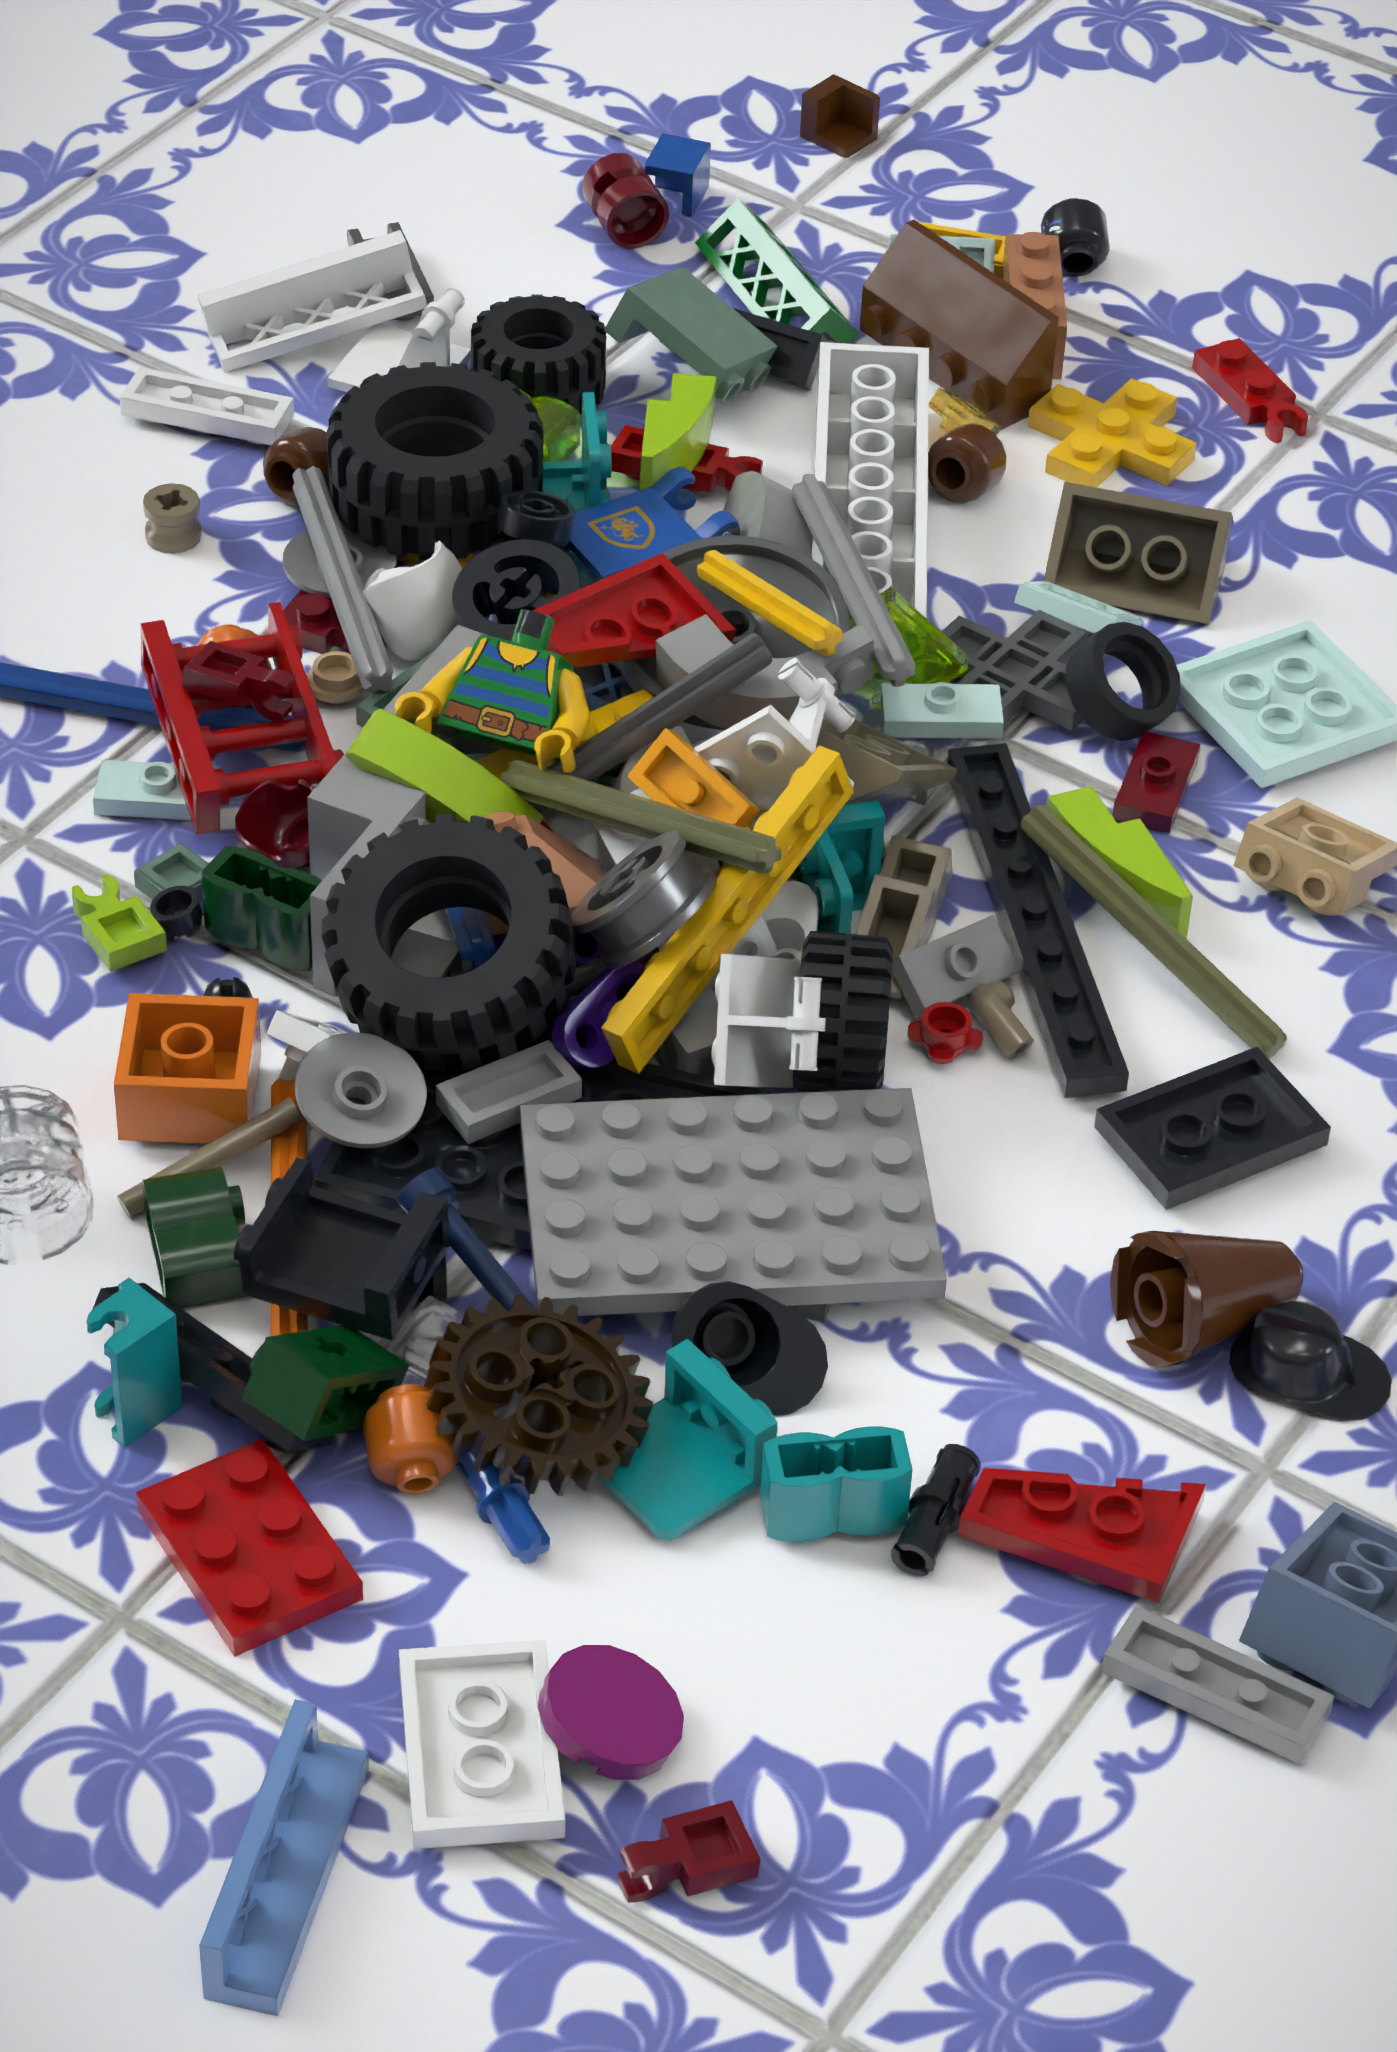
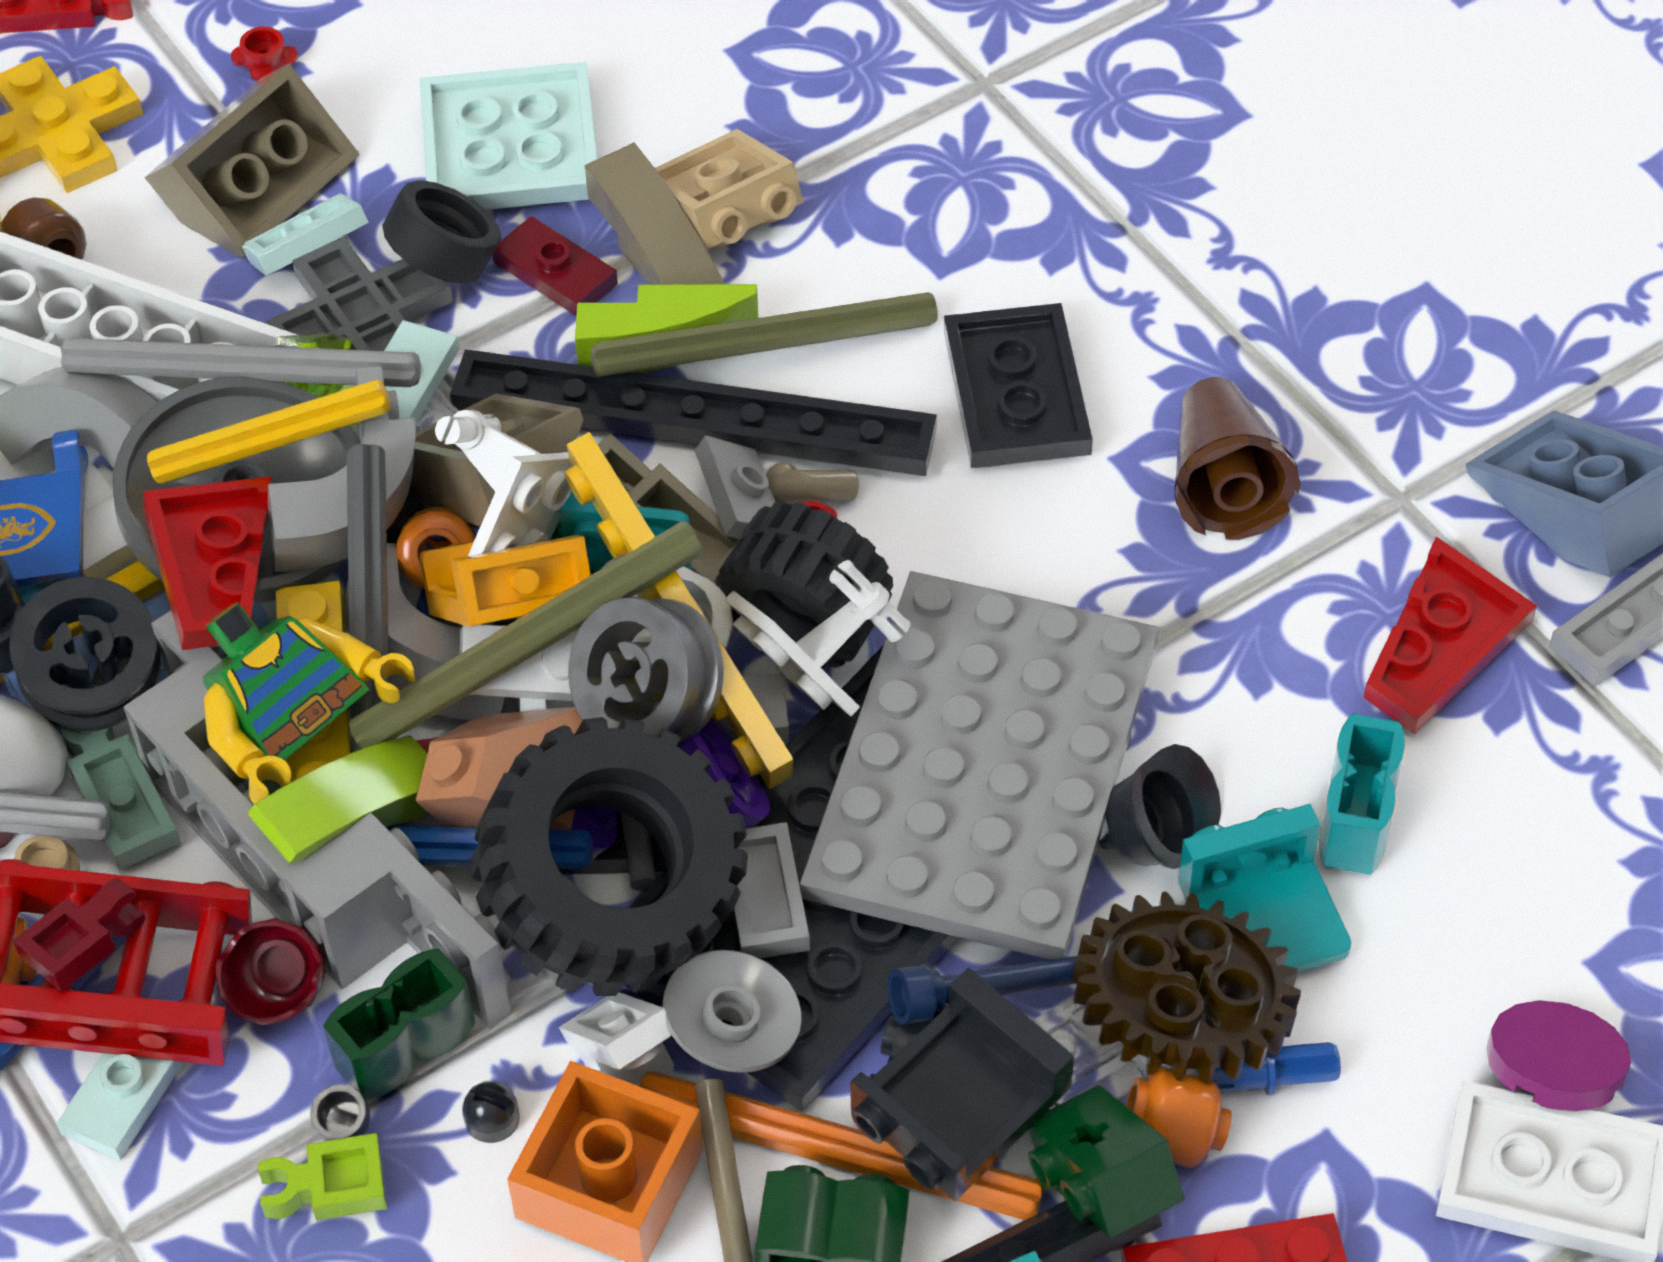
camera: 65 degrees left, 10 degrees up
sand green tile [134,843,209,914] -> none
black pin [891,1444,981,1576] -> none
black piece [1229,1301,1392,1421] -> none
none -> red plate [231,26,298,81]
none -> dark tan slope [584,142,725,285]

